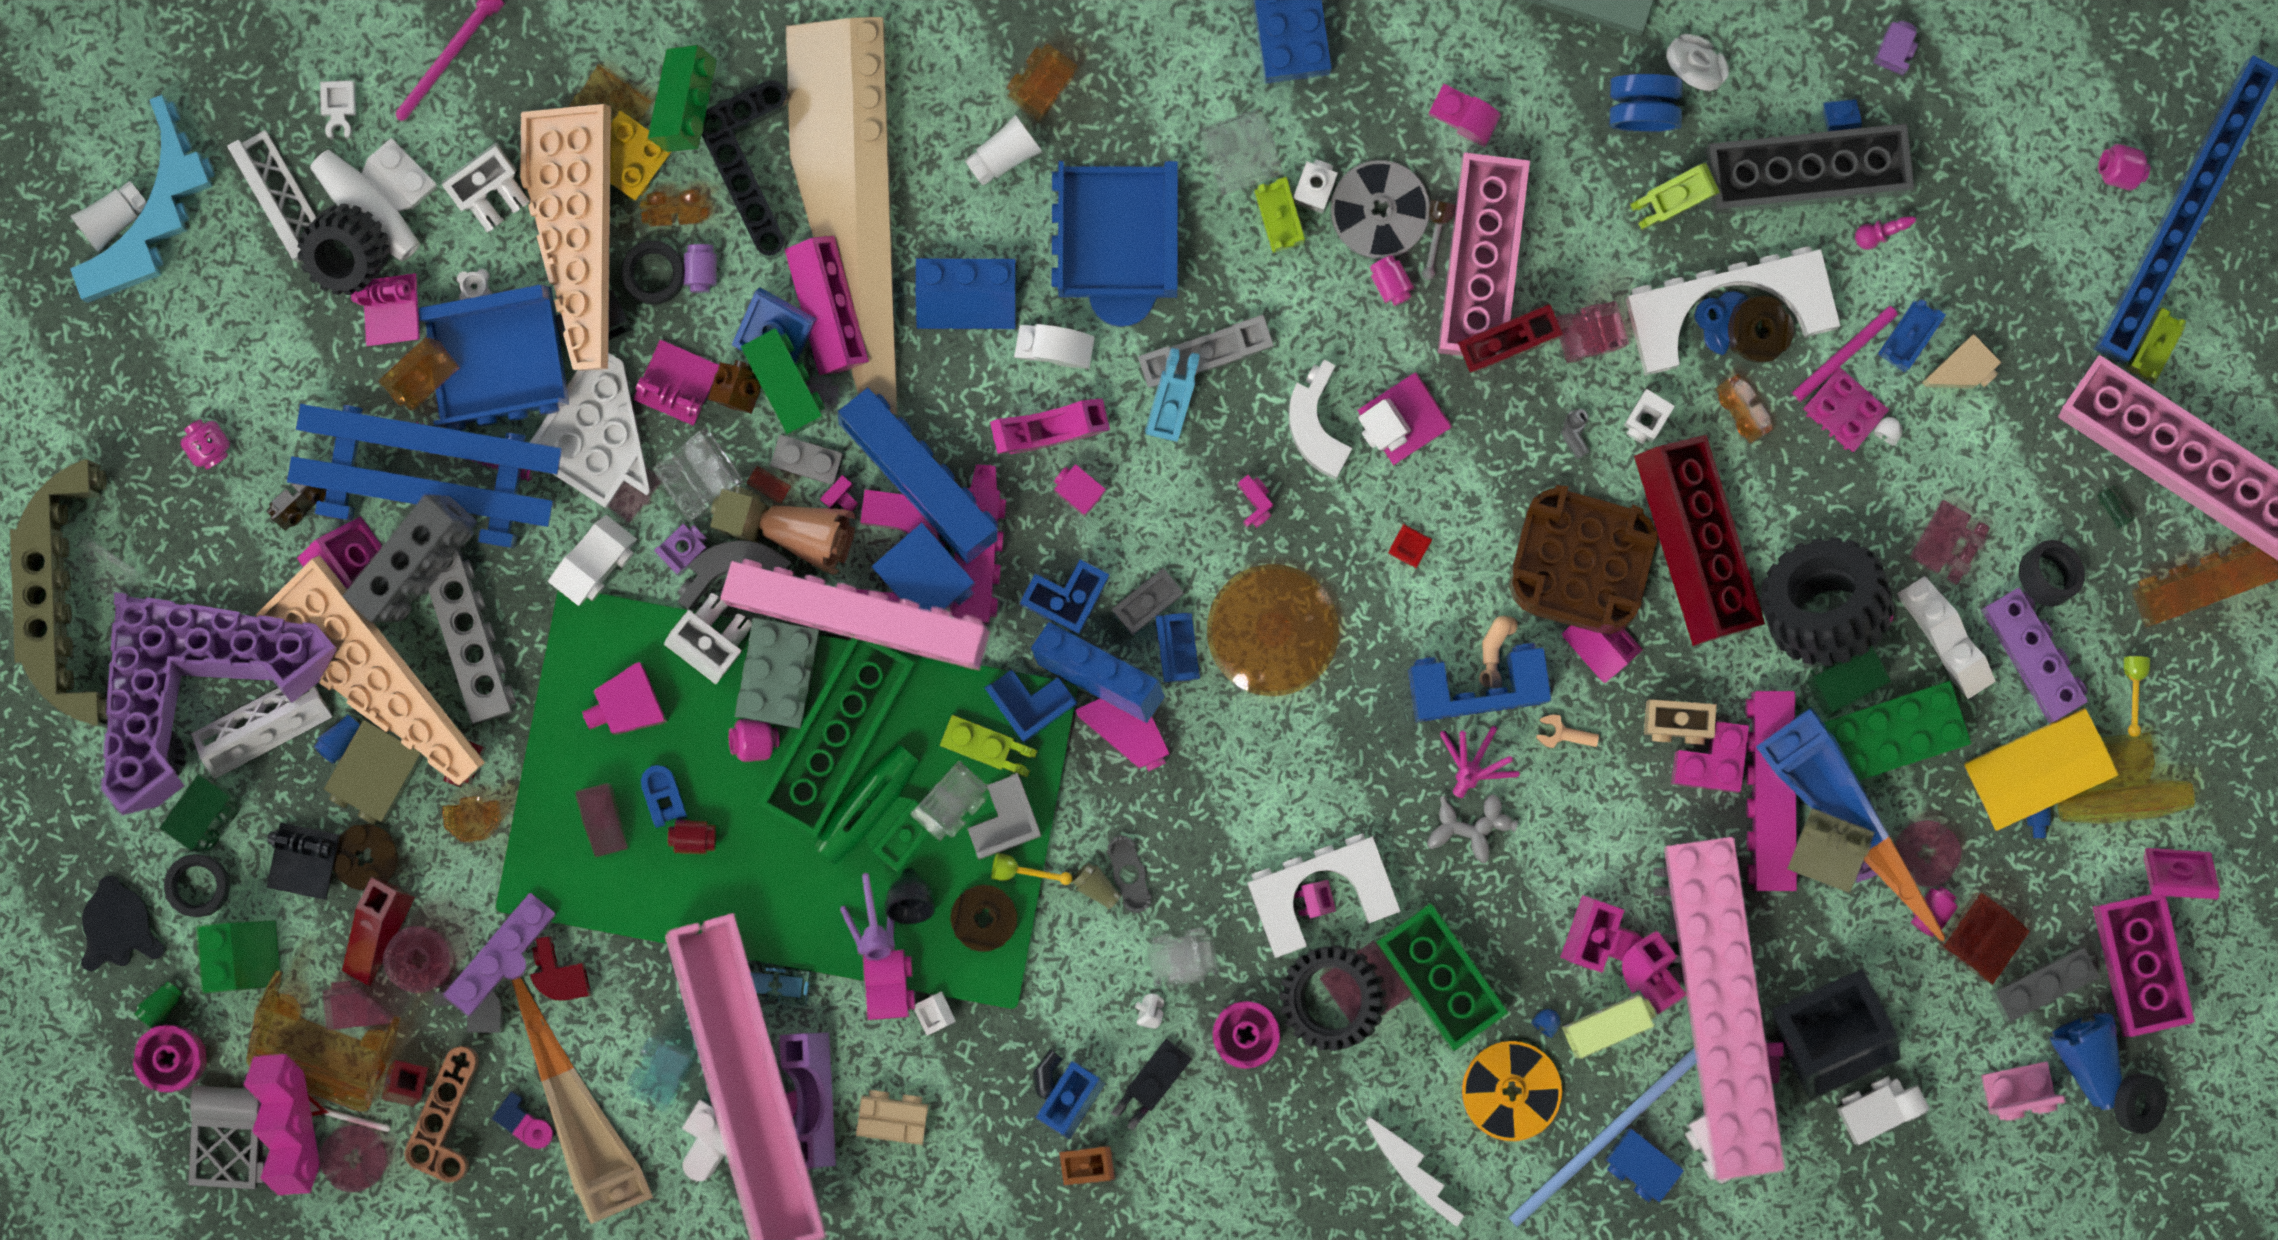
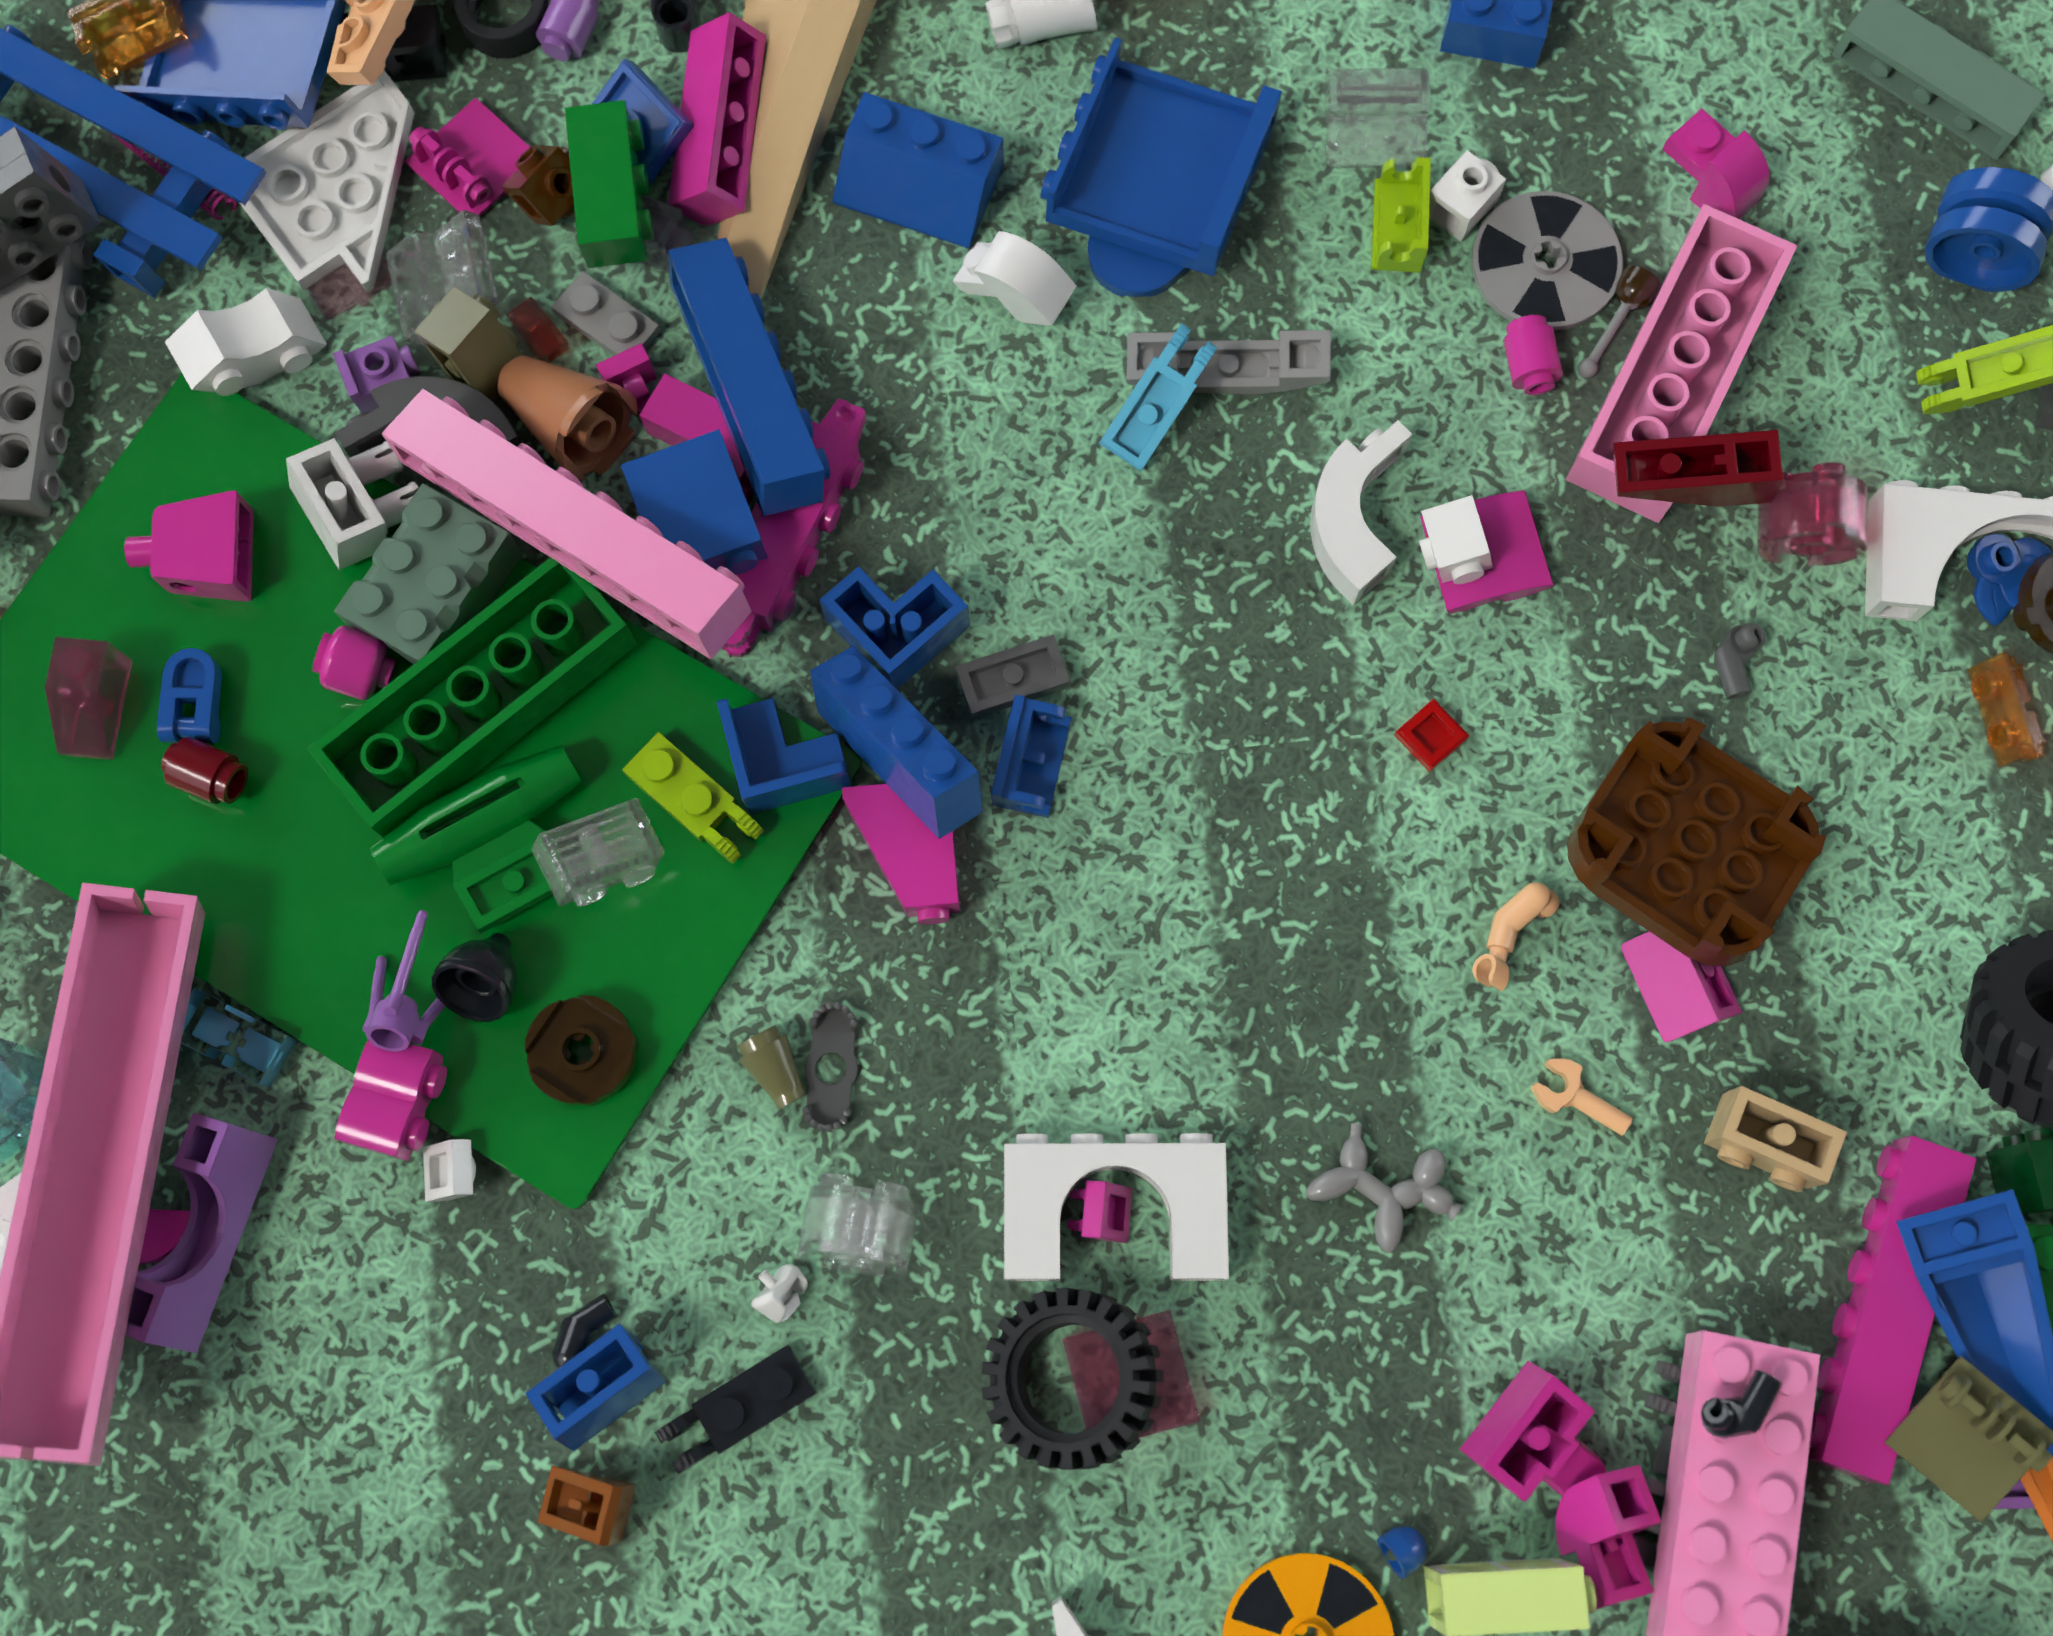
camera: 25 degrees right, 10 degrees down
tan brick [856,1090,929,1145] -> none
light grey panel [967,773,1042,860] -> none
dark pink arch [990,398,1110,454] -> none
hinge [992,853,1073,885] -> none
dark pink brick [1054,464,1106,517] -> none
clear orange dish [1207,564,1339,697] -> none
dark pink brick [1212,1001,1280,1069] -> none
dark pink bracket [1237,475,1273,528] -> none
green brick [1375,903,1508,1052] -> none
blue plate [1408,643,1551,723] -> none
dark pink plant [1440,726,1520,798] -> none
white brick [1624,389,1675,444] -> none
dark red brick [1634,434,1765,646] -> none
dark pink brick [1671,721,1749,793] -> none
none -> black arm [1701,1370,1782,1439]

